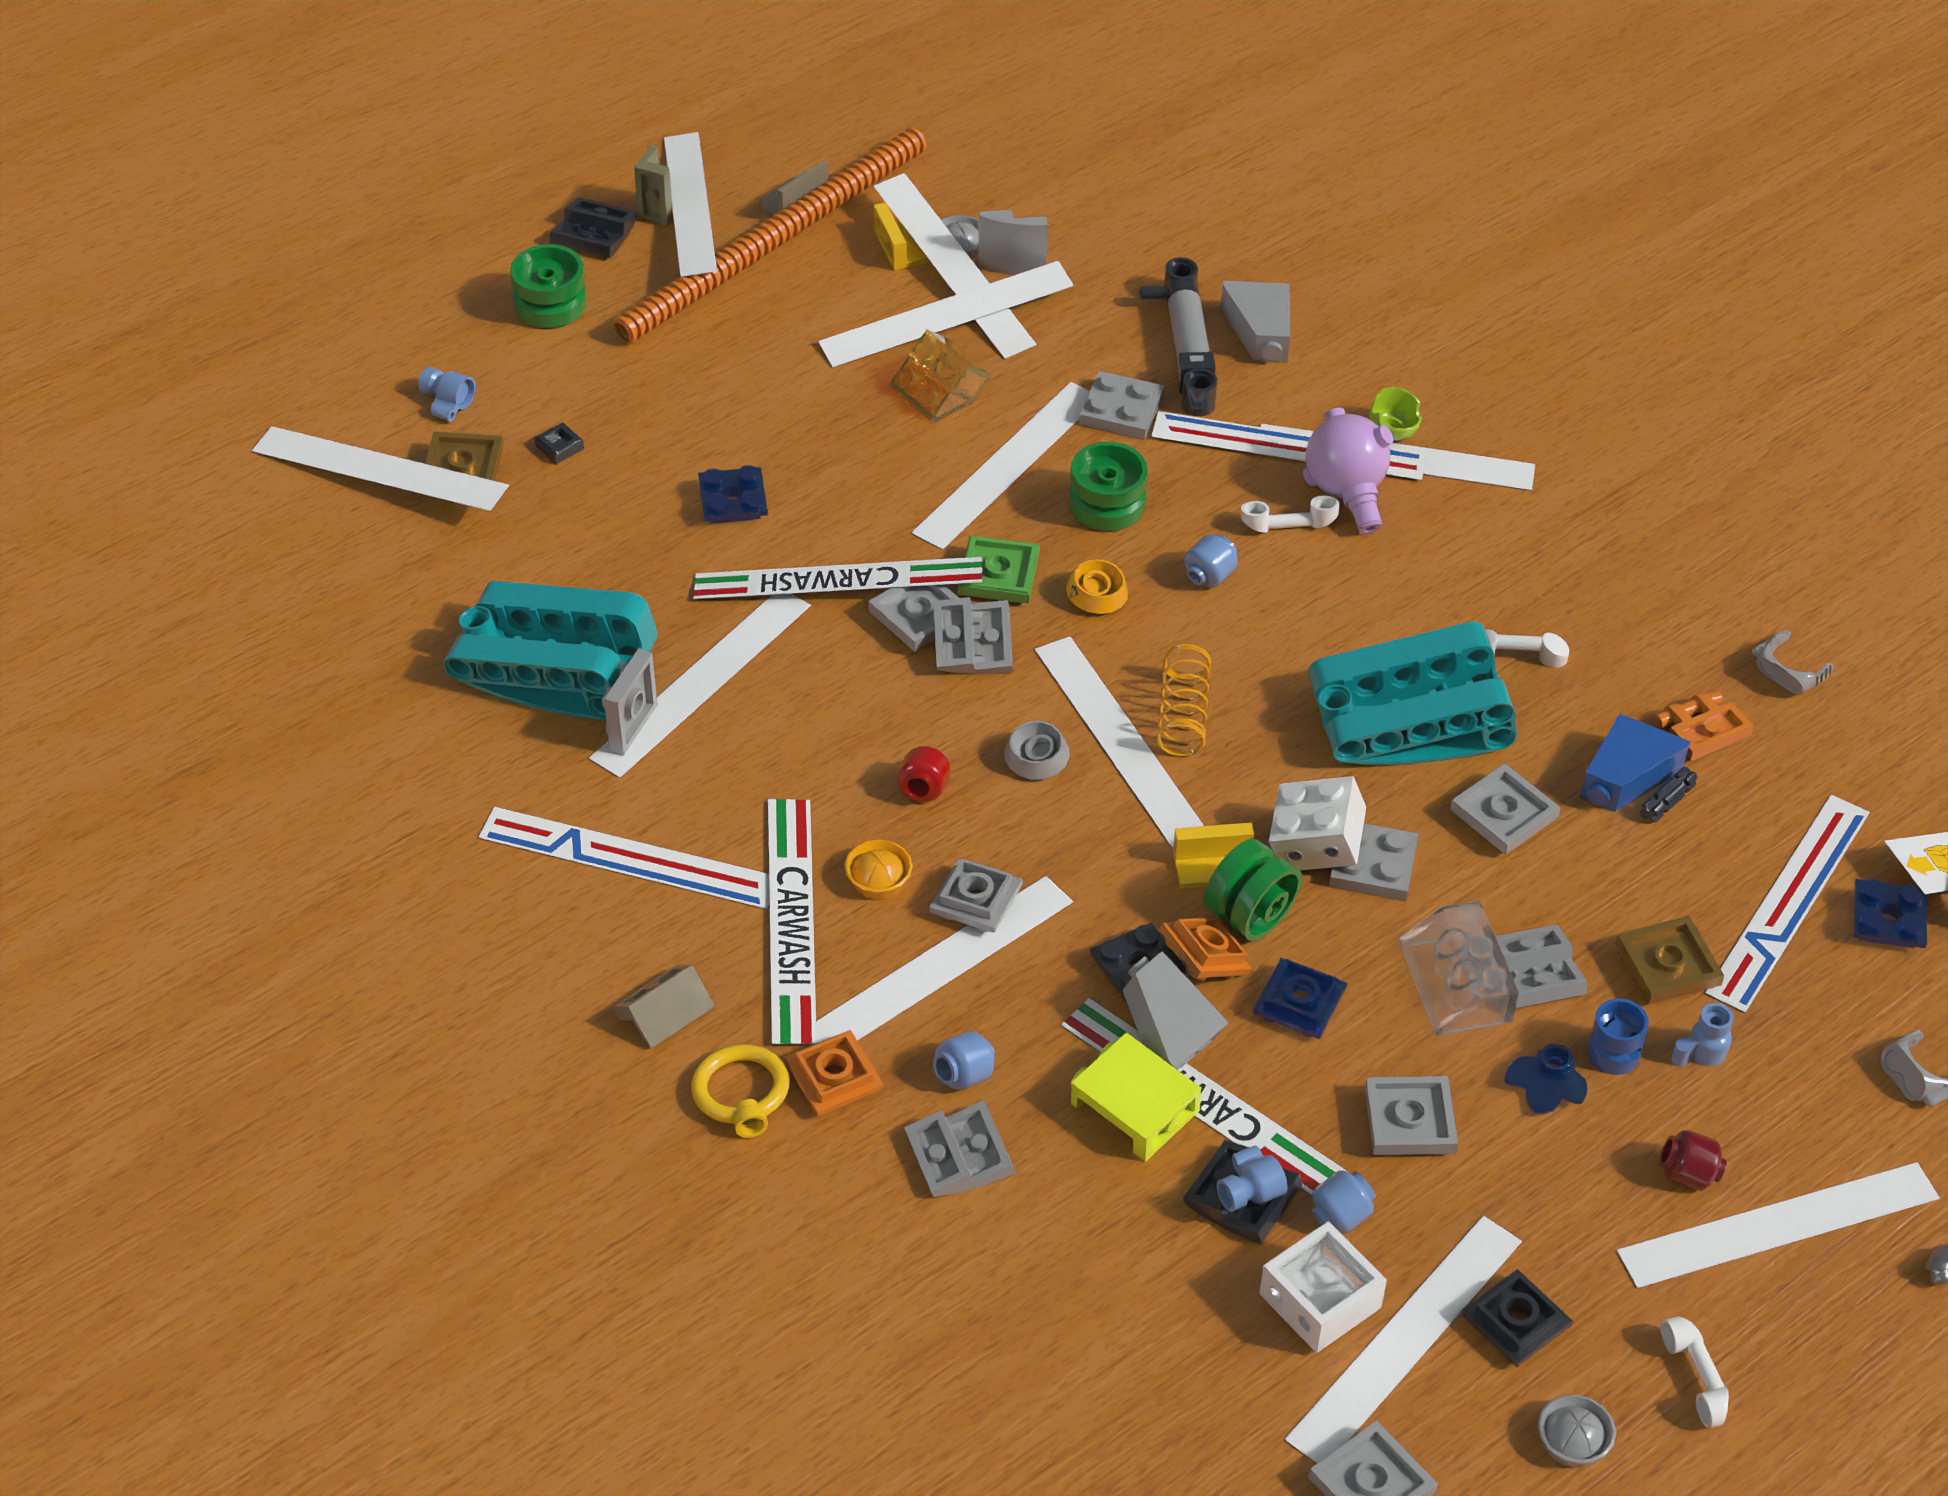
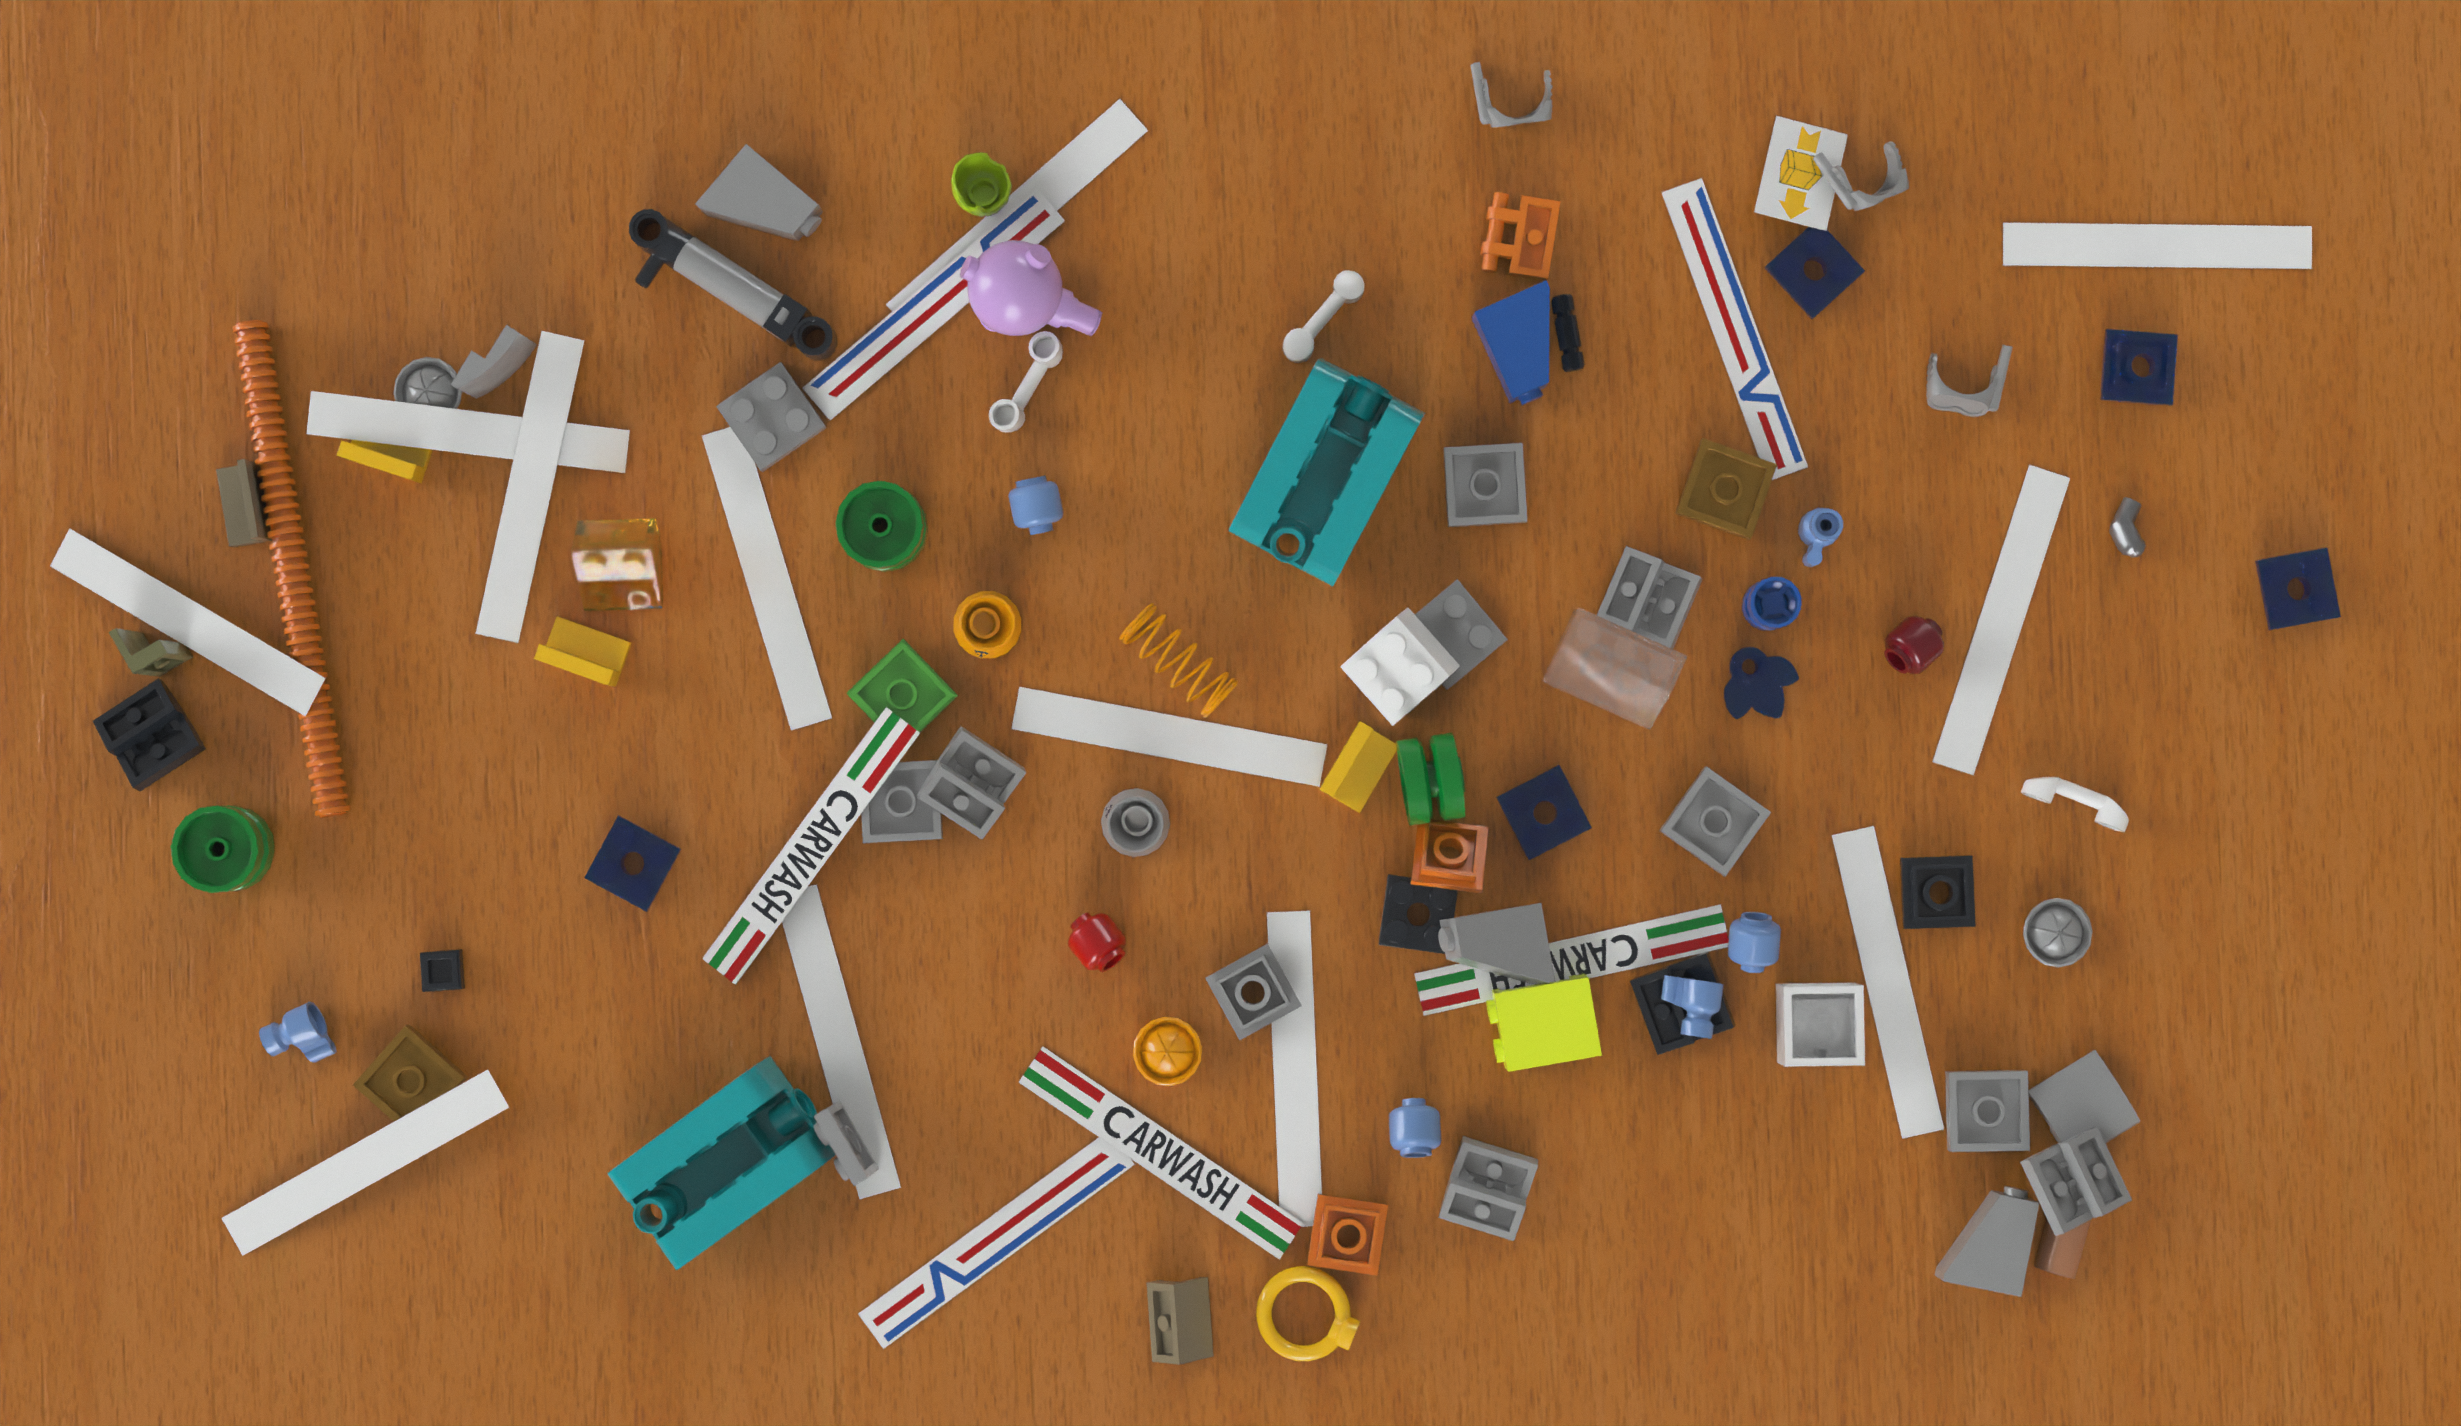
camera: 45 degrees left, 40 degrees up
none -> yellow panel [534,616,632,687]

